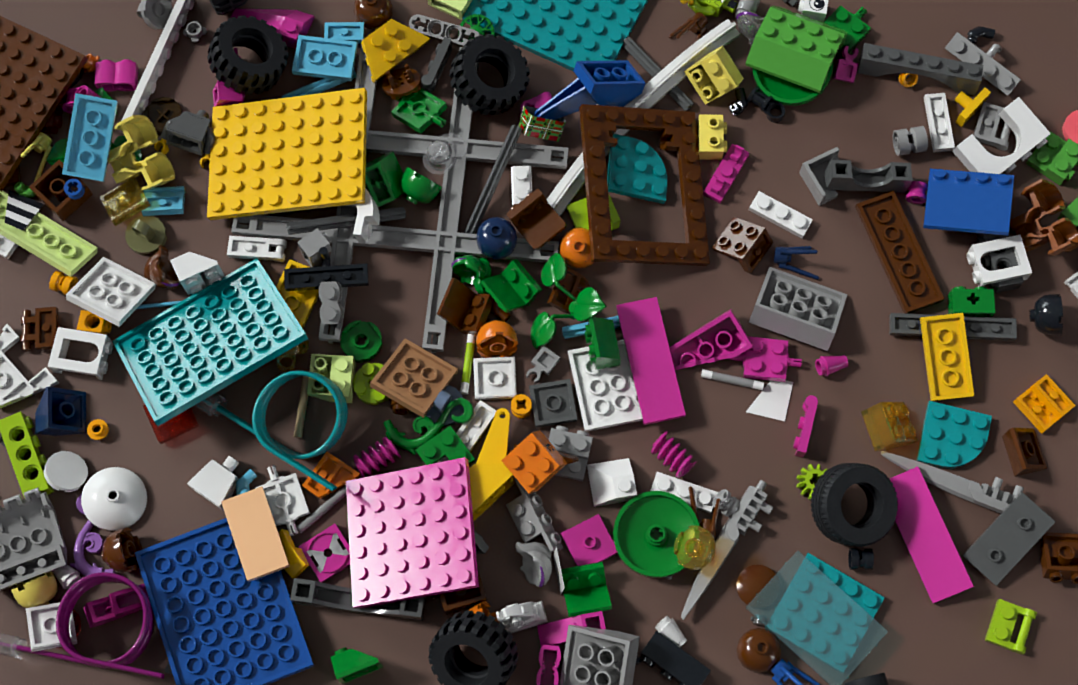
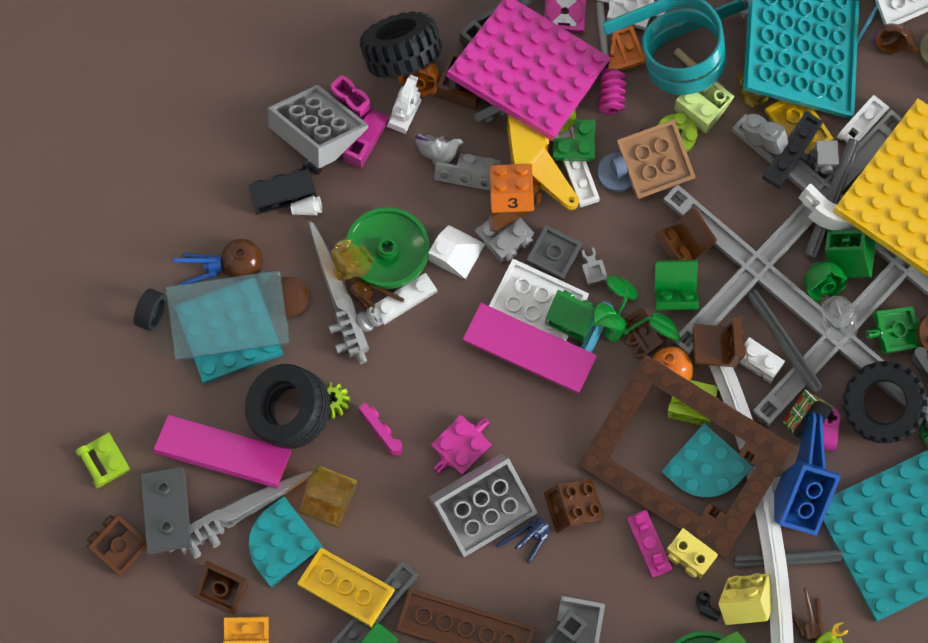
camera: 125 degrees right, 0 degrees up
white slope [170,252,225,295] -> none
green plate [340,320,383,363] -> none
green plant [383,398,474,455] -> none
green hair [451,255,492,294] -> none
lime bar [460,334,476,395] -> none
white tile [473,357,517,401] -> none
dark blue cylinder [476,217,517,260] -> none
orange cylinder [476,320,518,358] -> none
light orange wheel [511,394,532,419] -> none
white sticker [553,547,565,595] -> none
dark pink plate [560,514,618,566] -> none
green bracket [561,562,612,617] -> none
dark pink piece [651,431,698,478] -> none
dark pink wedge [669,309,753,370] -> none
light grey bar [701,369,764,391] -> none
white sticker [746,380,793,421] -> none
black connector [747,87,785,123] -> none
white plate [749,191,813,238] -> none
dark pink cone [815,355,848,377] -> none
black wheel [848,548,874,570] -> none

